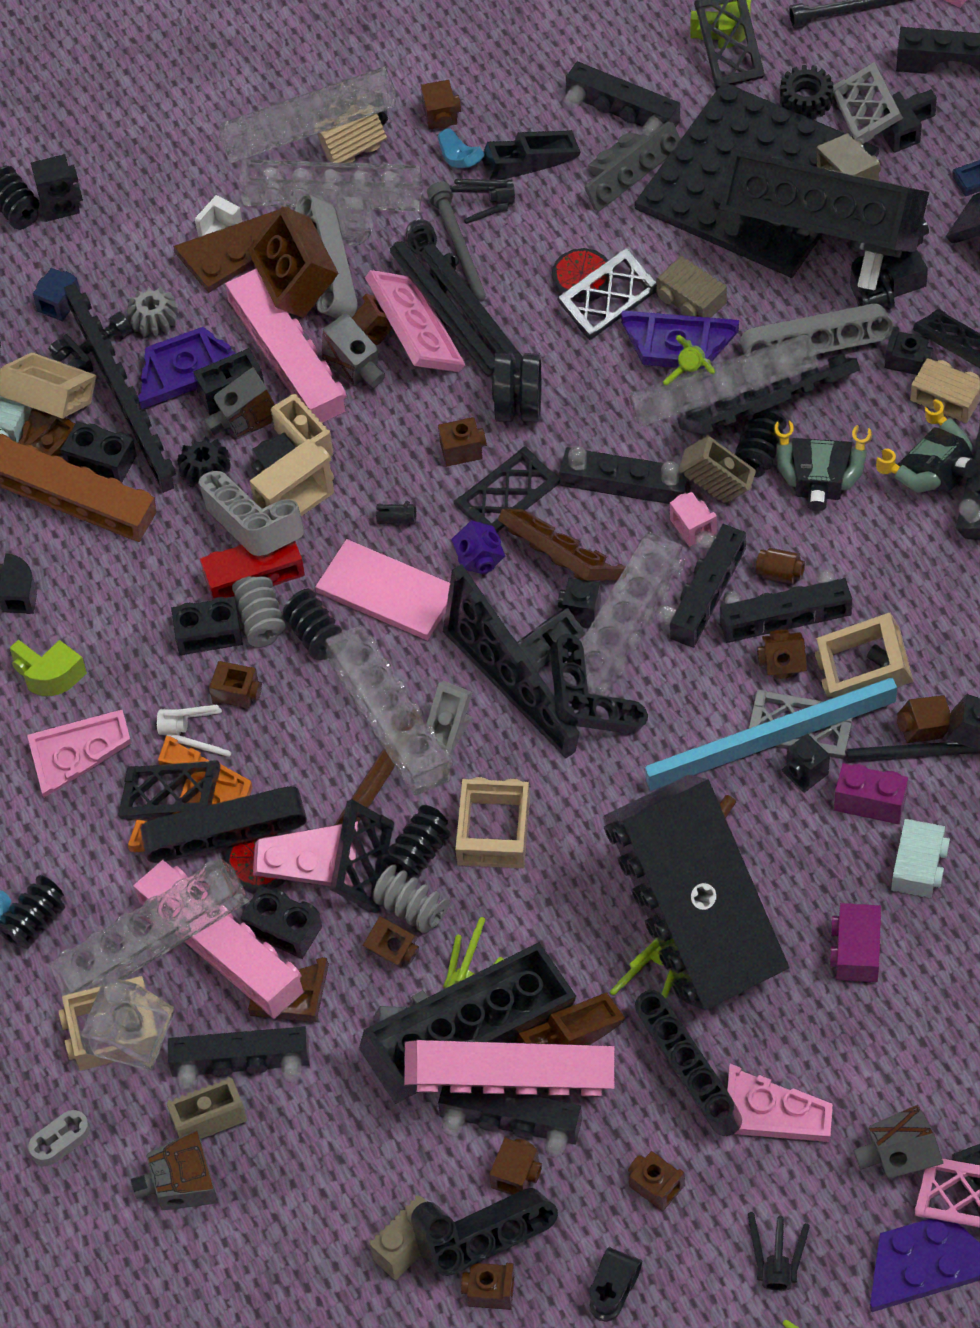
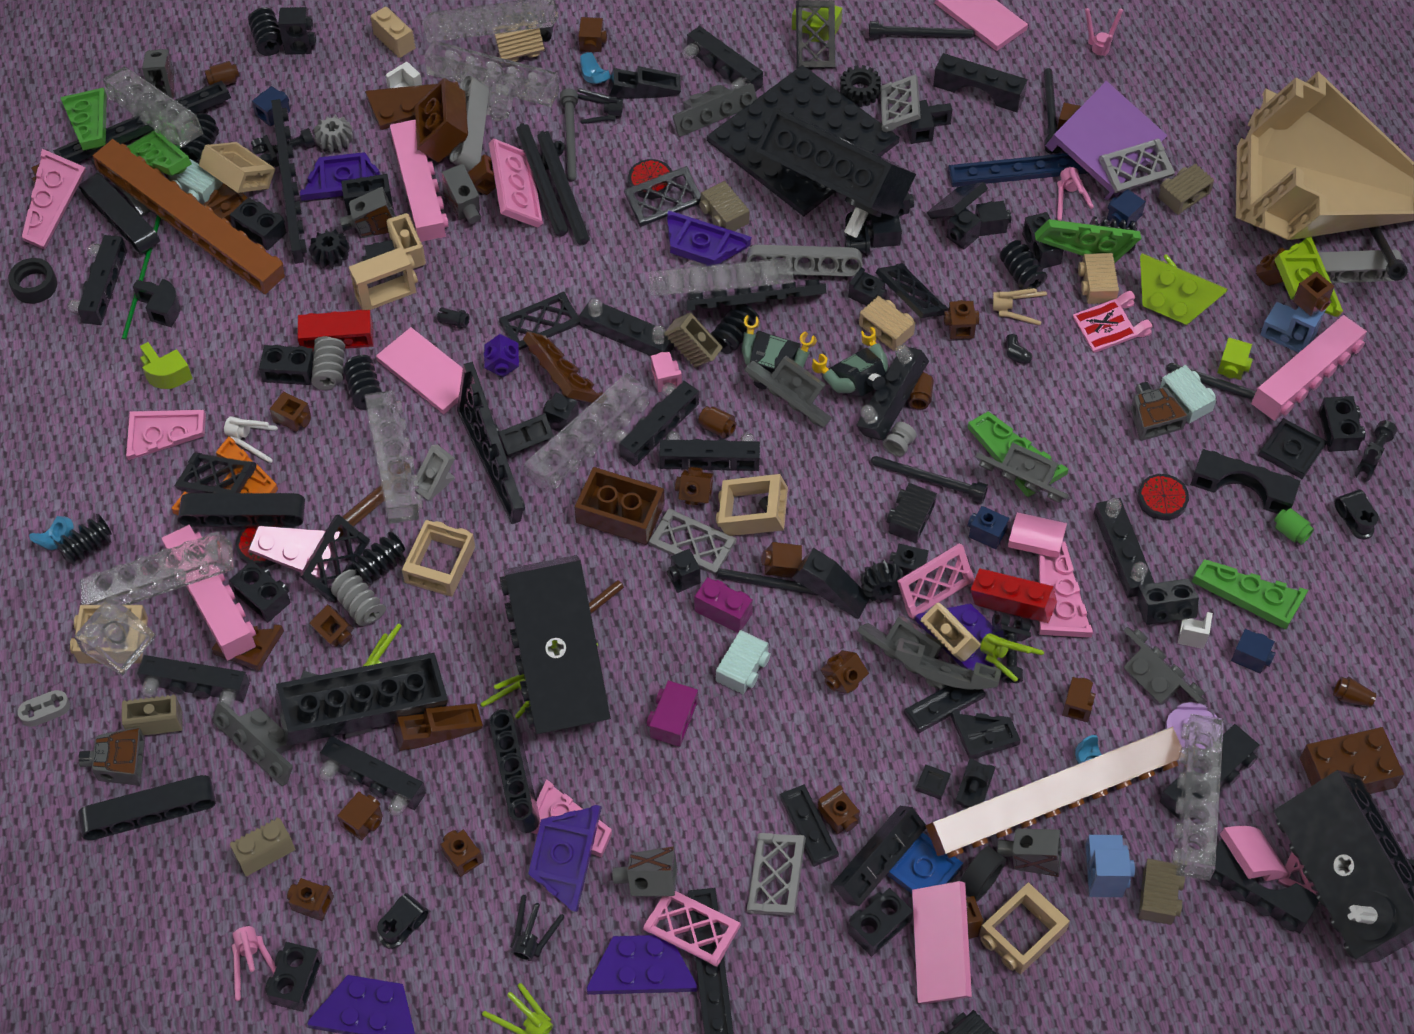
camera: 10 degrees right, 0 degrees up
light grey beam [199,471,304,556] -> none
bright pink brick [404,1040,614,1096] -> none
black wheel [405,219,437,255] -> none
black beam [411,1188,558,1276] -> none
reddish brown brick [438,417,487,467] -> none
black wheel [492,353,542,422] -> none
black beam [550,634,648,734] -> none
medium azure tile [645,678,897,791] -> none
lime plant [663,335,715,386] -> none
dark tan brick [816,133,881,180] -> none
none -> black beam [78,775,216,840]
none -> dark grey bracket [212,701,293,786]
none -> tan brick [371,6,416,58]
none -> dark purple wing [528,805,602,912]
none -> reddish brown brick [574,467,665,545]
none -> dark grey bracket [744,356,832,427]

